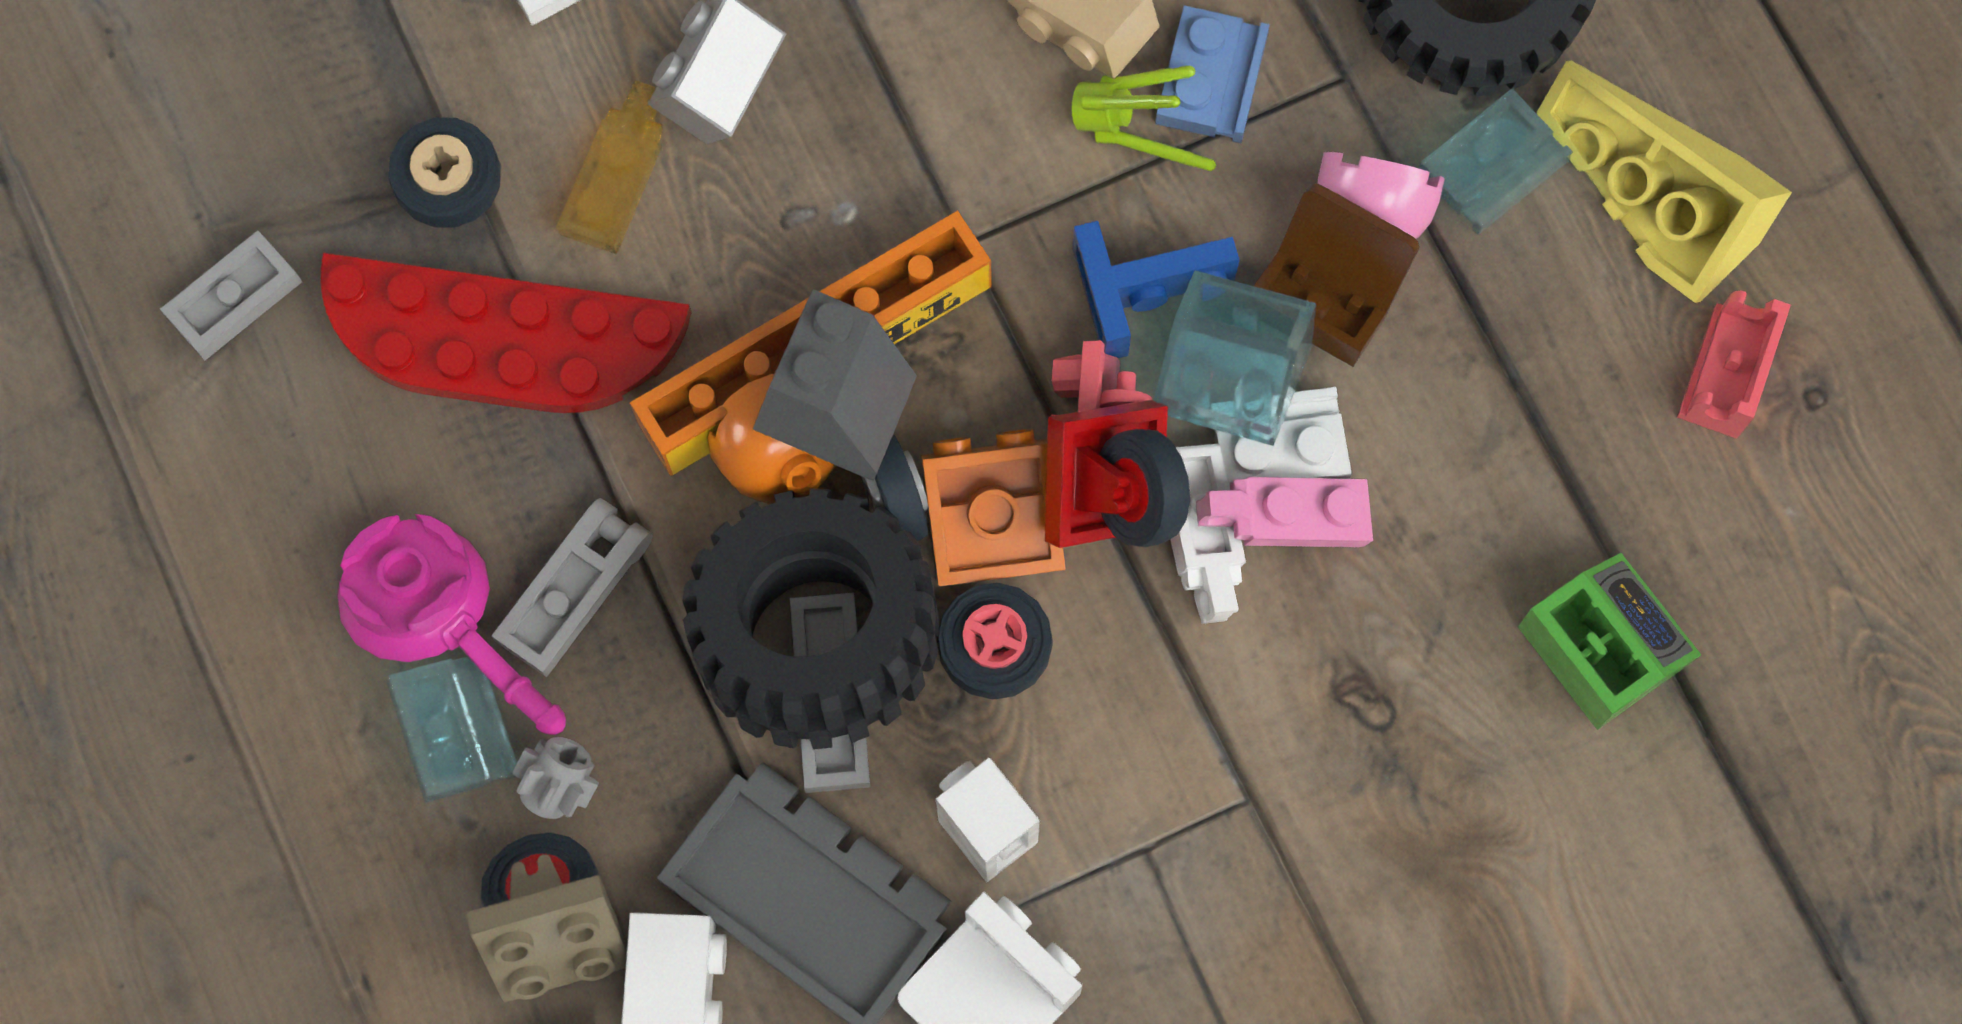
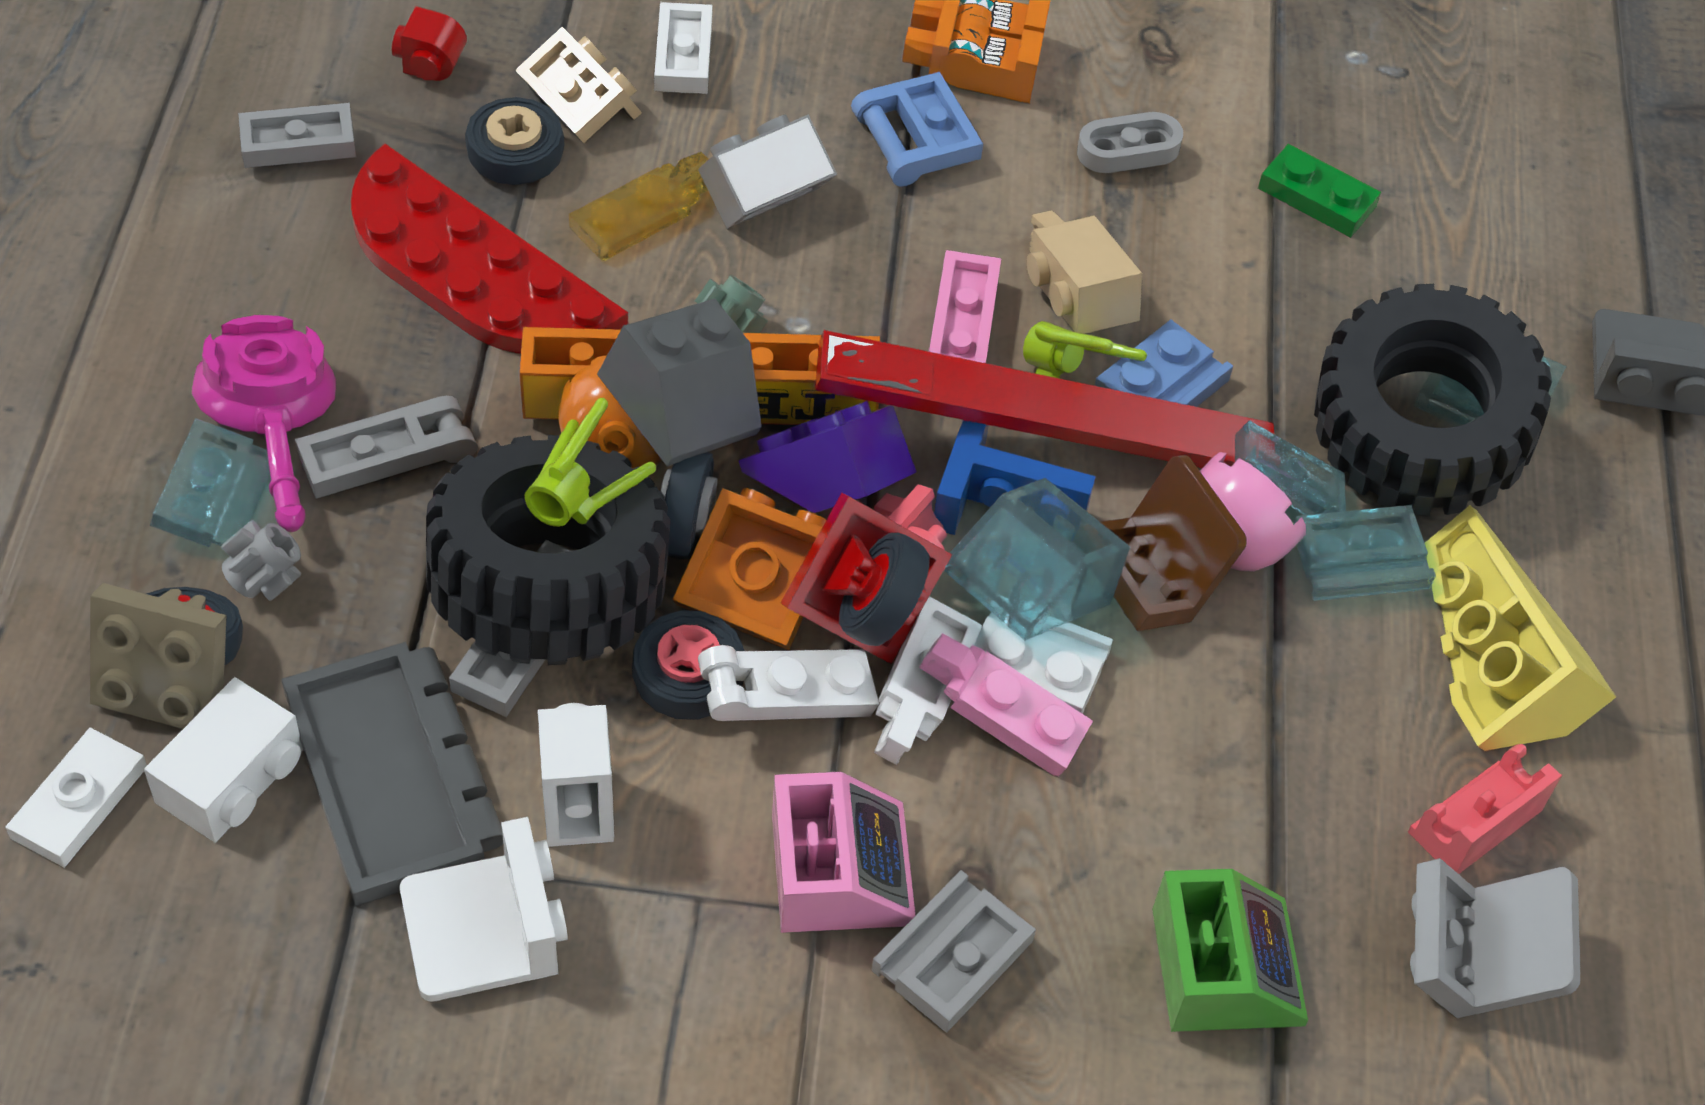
camera: 25 degrees right, 20 degrees down
none -> red plate [392,6,467,81]
none -> bracket [516,27,642,143]
none -> lime plant [525,398,656,527]
none -> sand green gear [695,275,768,333]
none -> white plate [698,645,879,721]
none -> dark purple slope [738,401,916,513]
none -> bright pink slope [772,772,916,933]
none -> red tile [815,330,1276,479]
none -> light grey plate [872,870,1036,1033]
none -> bright pink plate [929,250,1001,363]
none -> clear light blue plate [1235,420,1346,527]
none -> light grey bracket [1410,858,1580,1018]

